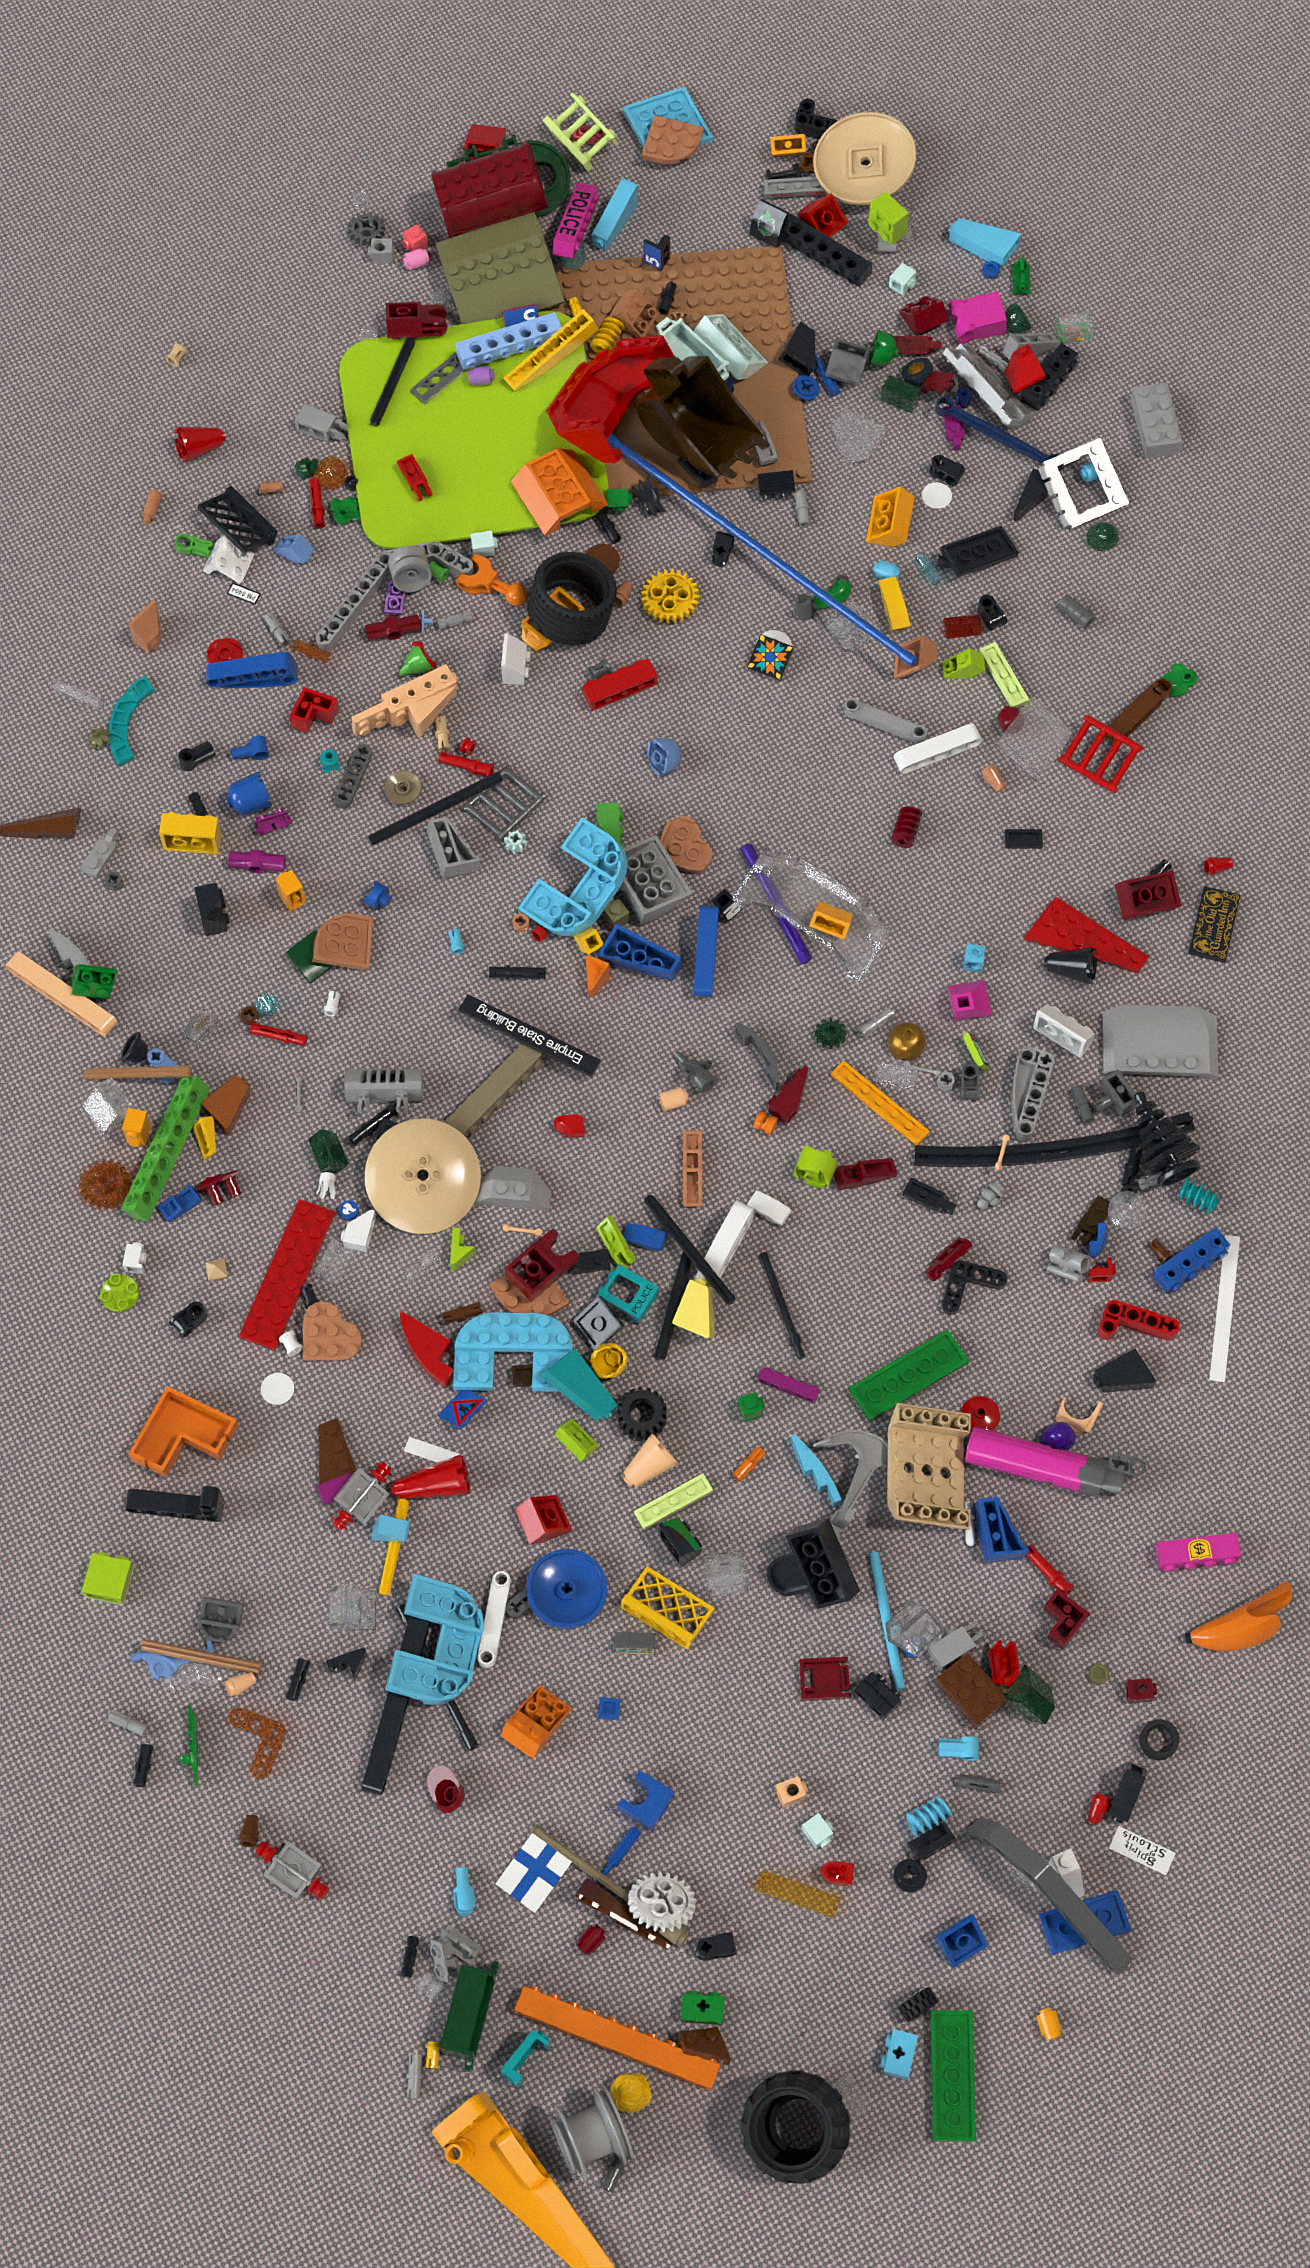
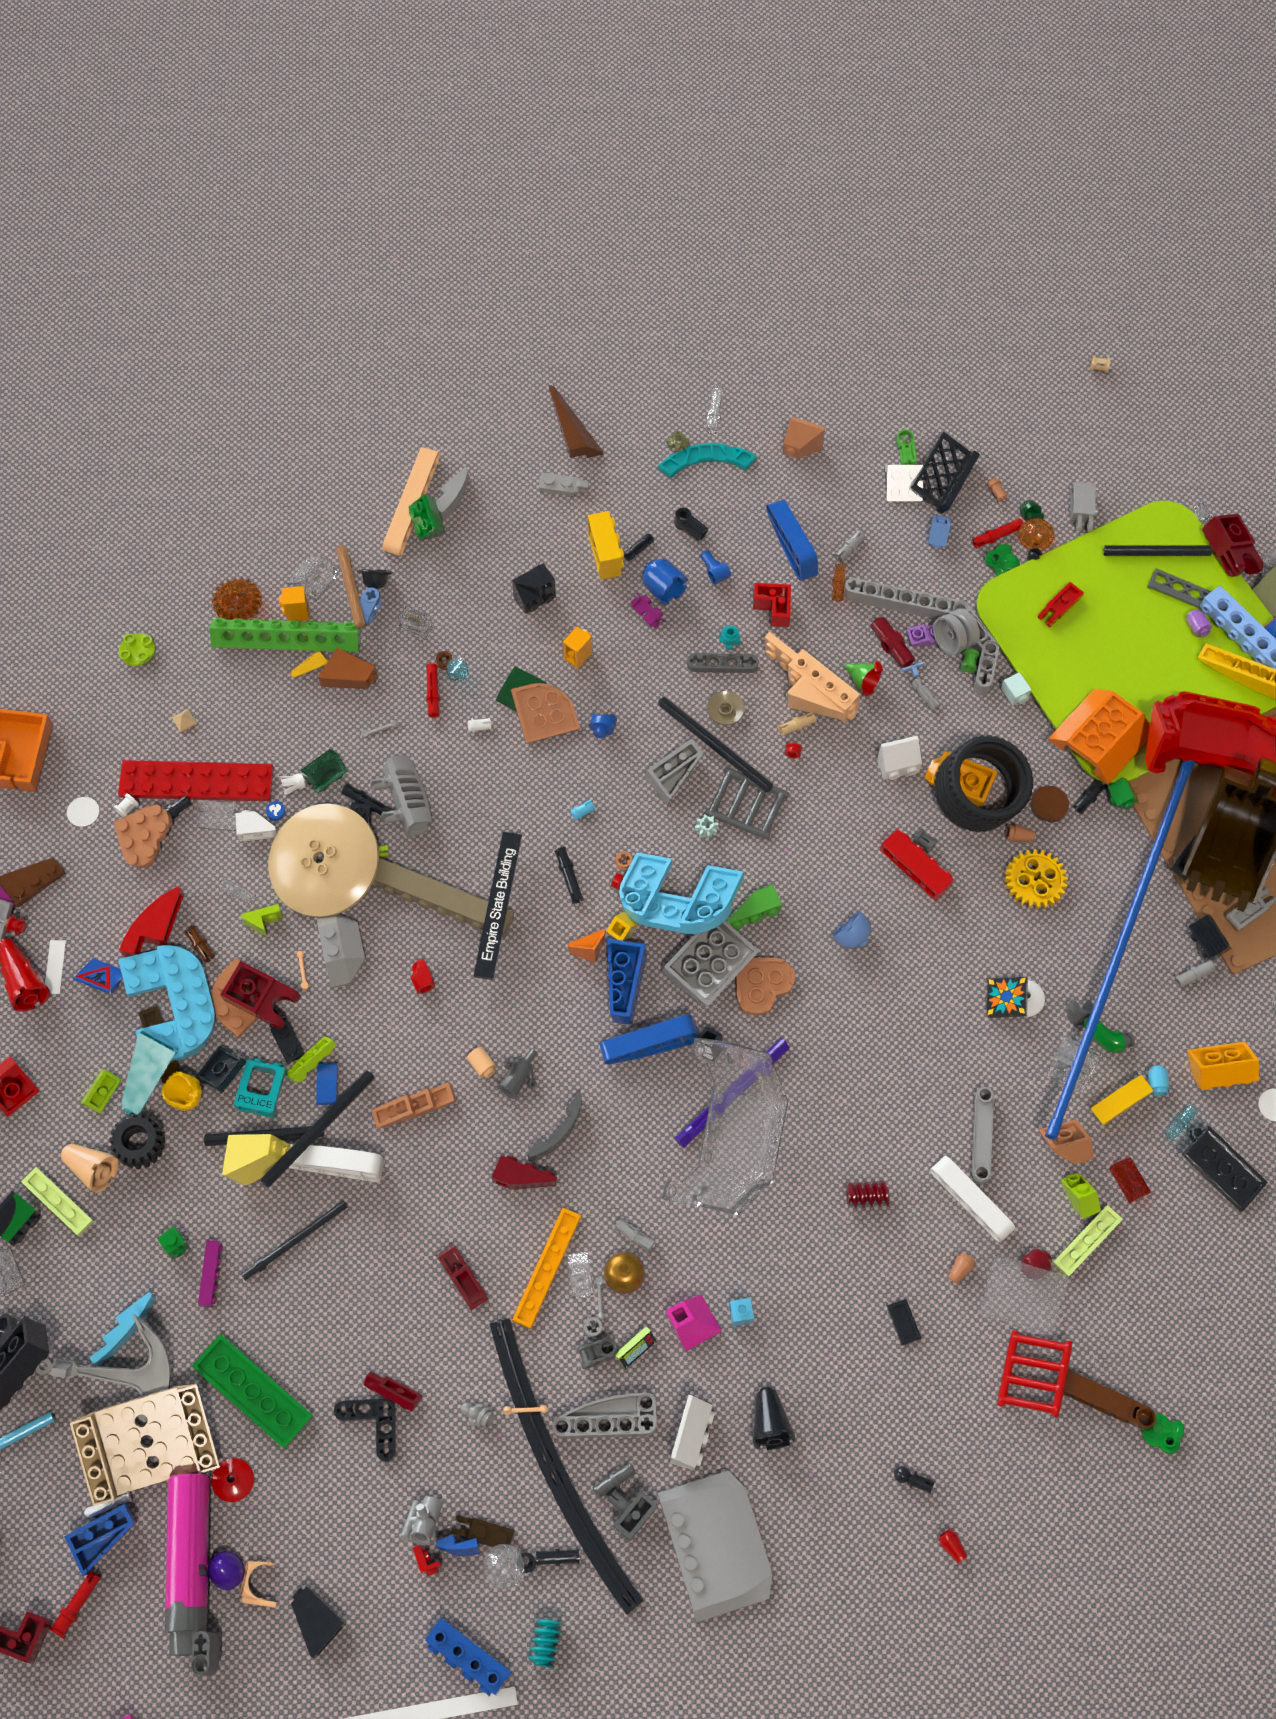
camera: 70 degrees right, 0 degrees up
dark grey bush [105,872,123,891] -> none
white brick [122,1242,147,1274] -> none
nougat cylinder [142,490,162,525] -> none
blue slope [158,1184,203,1222] -> none
black piece [169,1301,207,1338] -> none
red cone [174,426,225,462] -> none
dark red connector [197,1170,242,1206] -> none
red tile [207,637,244,664] -> none
sticker [226,582,261,605] -> none
magenta piece [228,849,286,873] -> none
red pin [438,751,495,777] -> none
orange piece [455,554,528,606] -> none
olive brick [603,899,629,930] -> none
black piece [631,475,666,518] -> none
black piece [712,531,735,567] -> none
orange axle [732,1447,766,1482] -> none
white slope [747,1190,792,1226] -> none
orange wheel [753,1110,778,1135] -> none
lime brick [793,1146,837,1188] -> none
light orange brick [809,901,854,939] -> none
clear green gear [814,1017,847,1050] -> none
black hinge [902,1178,956,1215] -> none
black piece [977,594,1007,631] -> none
red wing [1024,897,1149,973] -> none
dark grey axle [1057,594,1095,629] -> none
red beam [1098,1300,1180,1341] -> none
dark red slope [1115,870,1182,920] -> none
black plant [1134,1091,1201,1187] -> none
light grey axle [1137,1168,1169,1190] -> none
reddish brown pin [1148,1238,1172,1263] -> none
black tile [1188,886,1241,963] -> none

